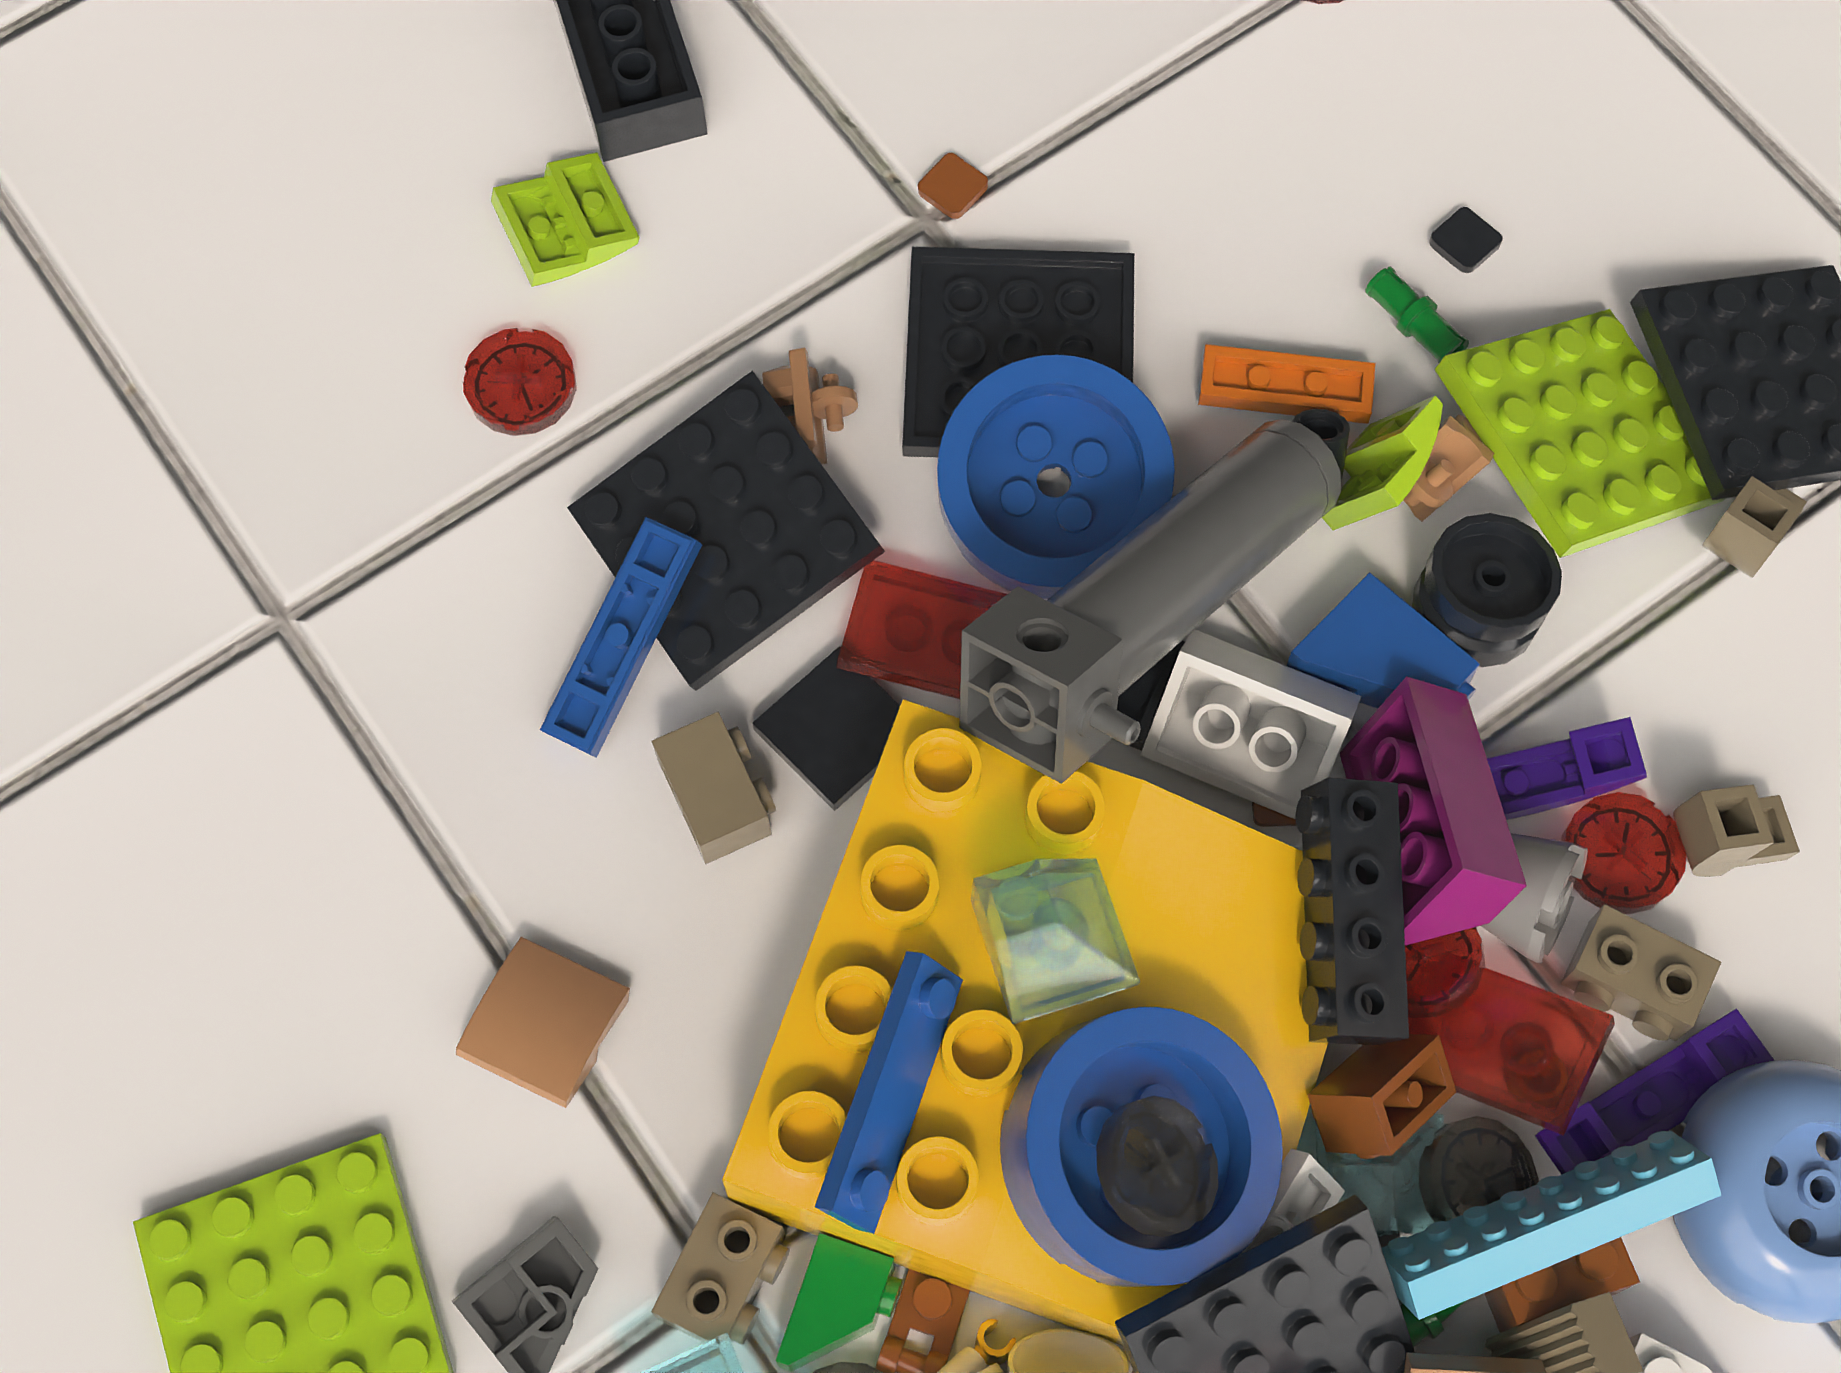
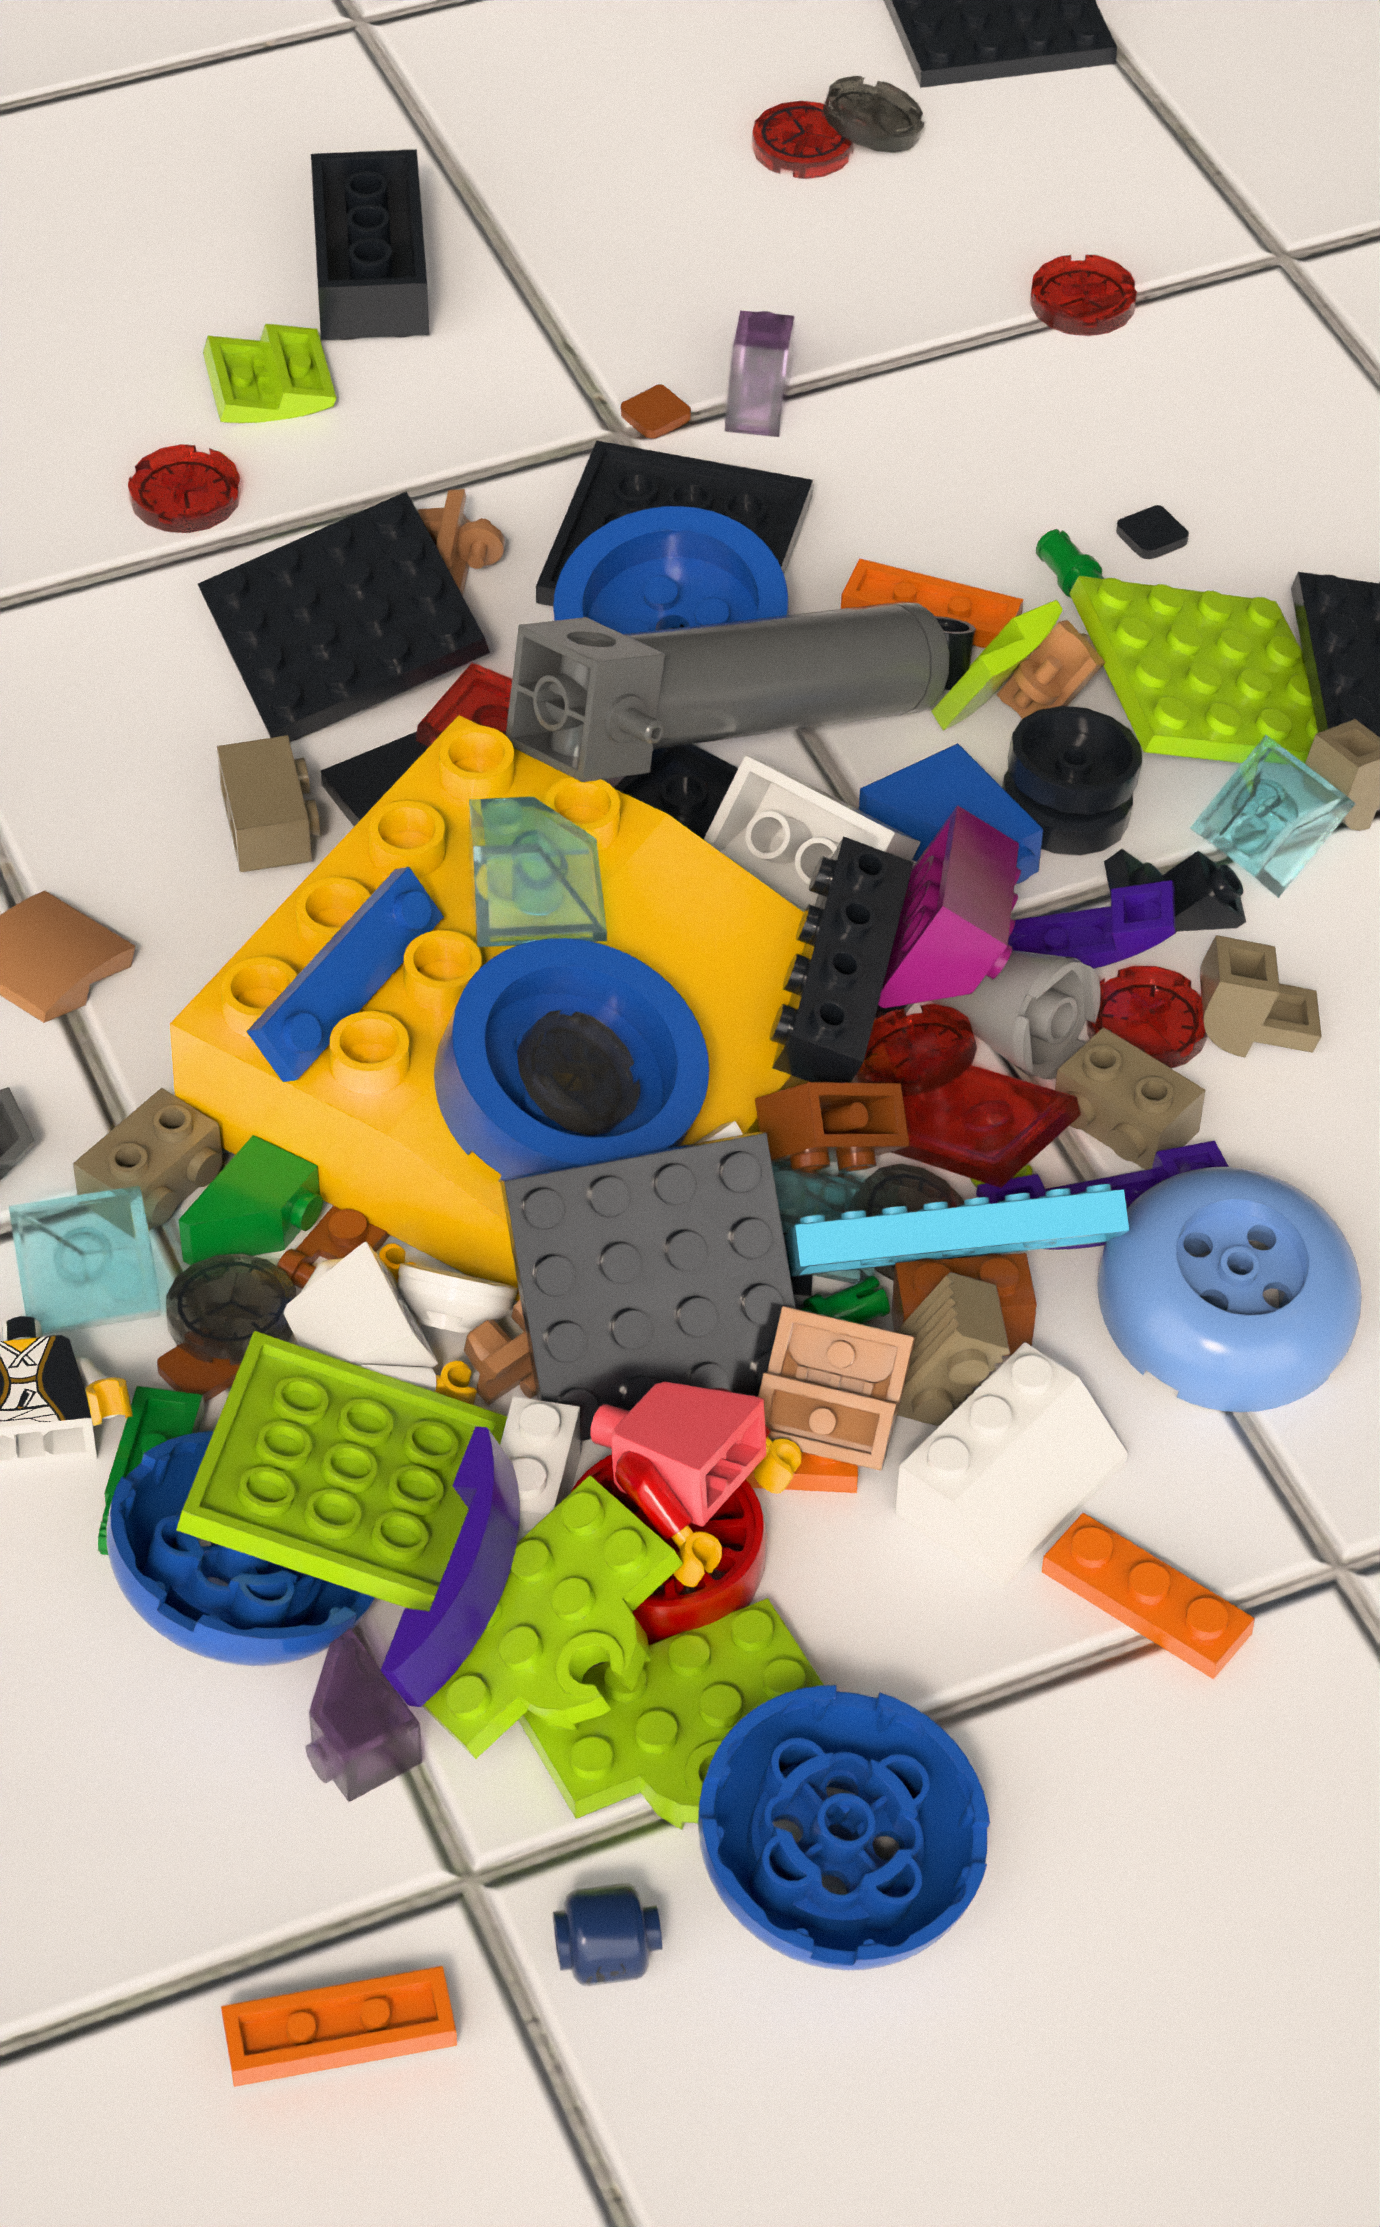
camera: 10 degrees right, 20 degrees down
blue plate [540,517,702,758] -> none
none -> slope [725,310,795,437]
none -> black slope [1104,849,1246,932]
none -> clear light blue slope [1190,735,1356,898]

